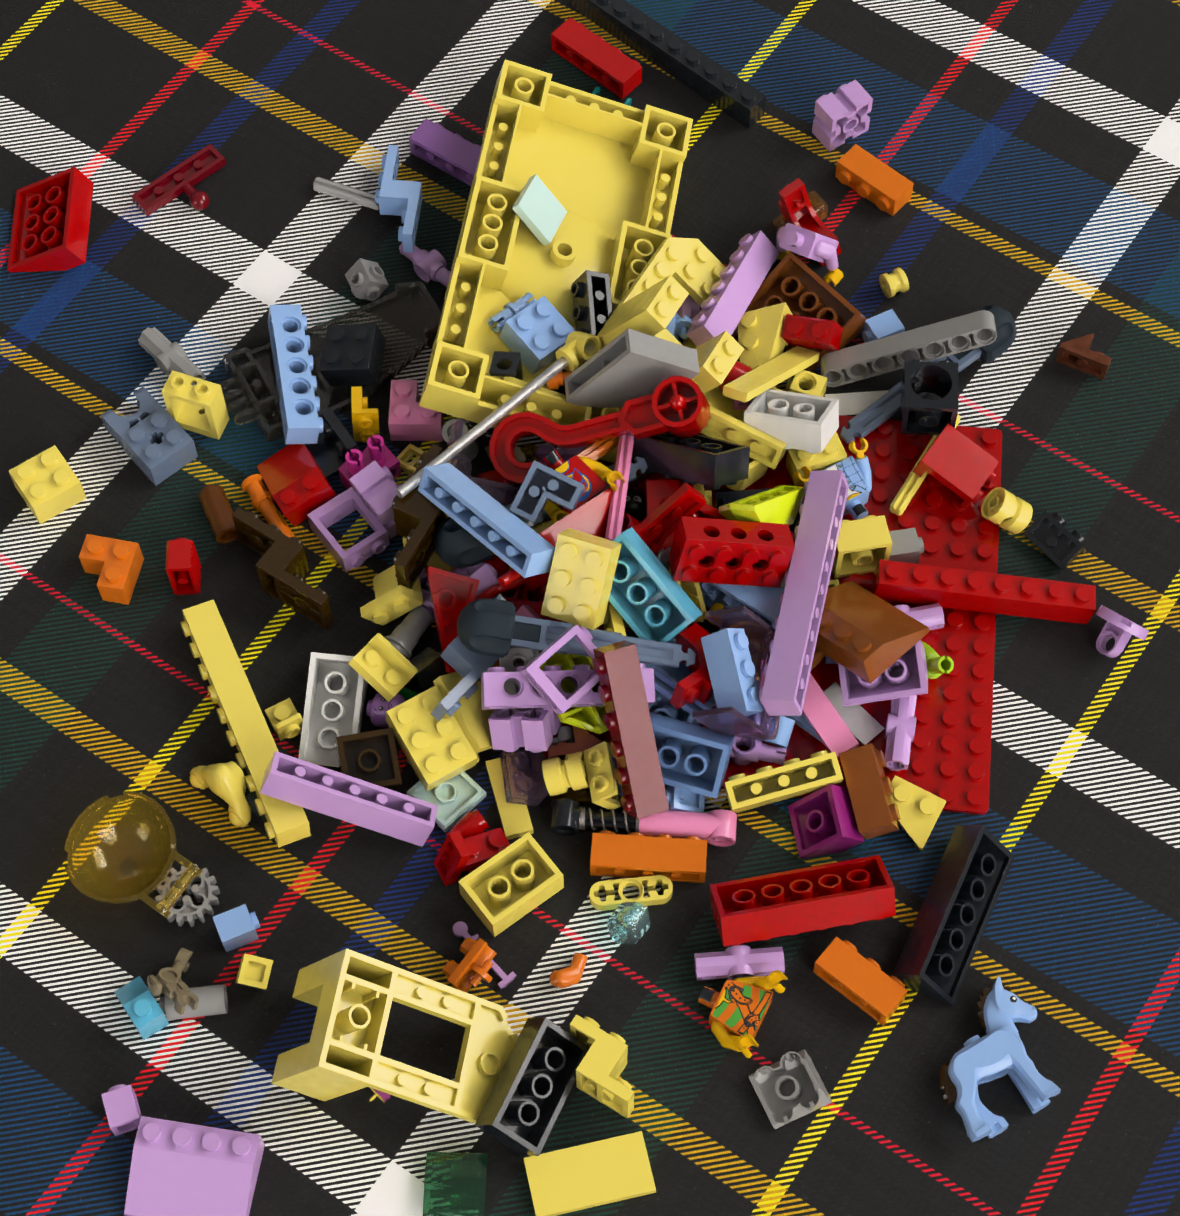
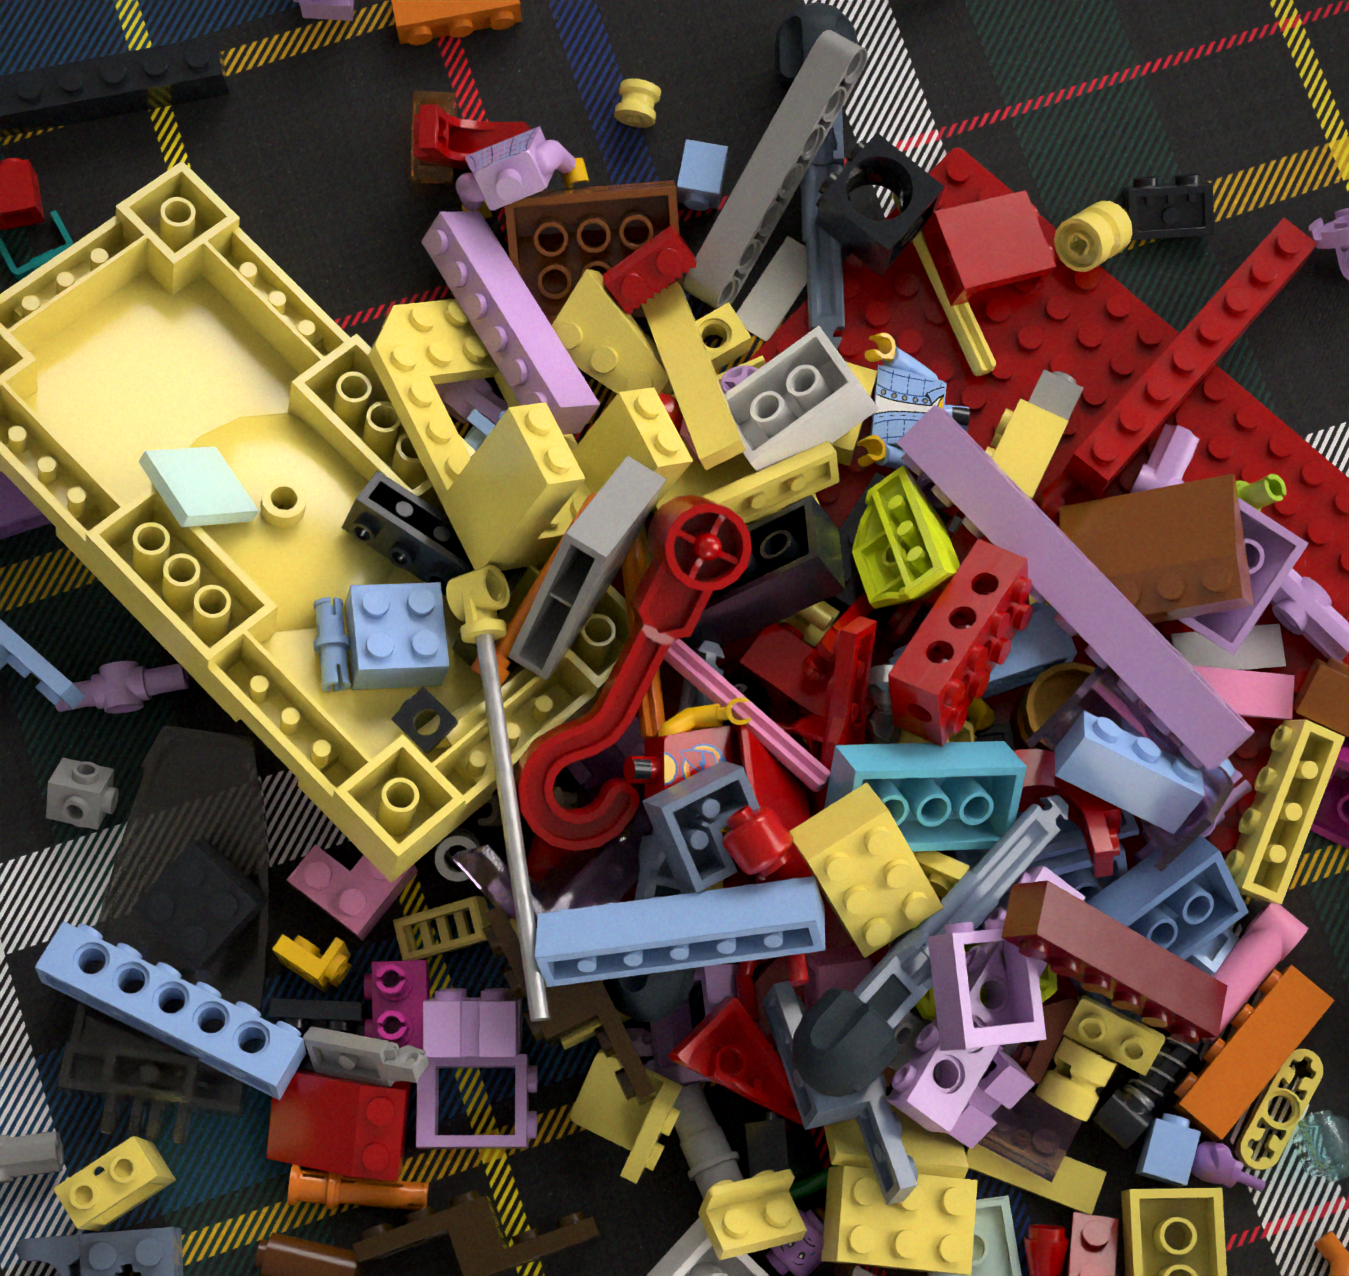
camera: 55 degrees left, 15 degrees up
none -> light grey hinge [303,1026,430,1087]
none -> red head [722,804,793,878]
none -> light blue brick [1135,1113,1201,1187]
none -> medium lavender piece [1191,1142,1266,1192]

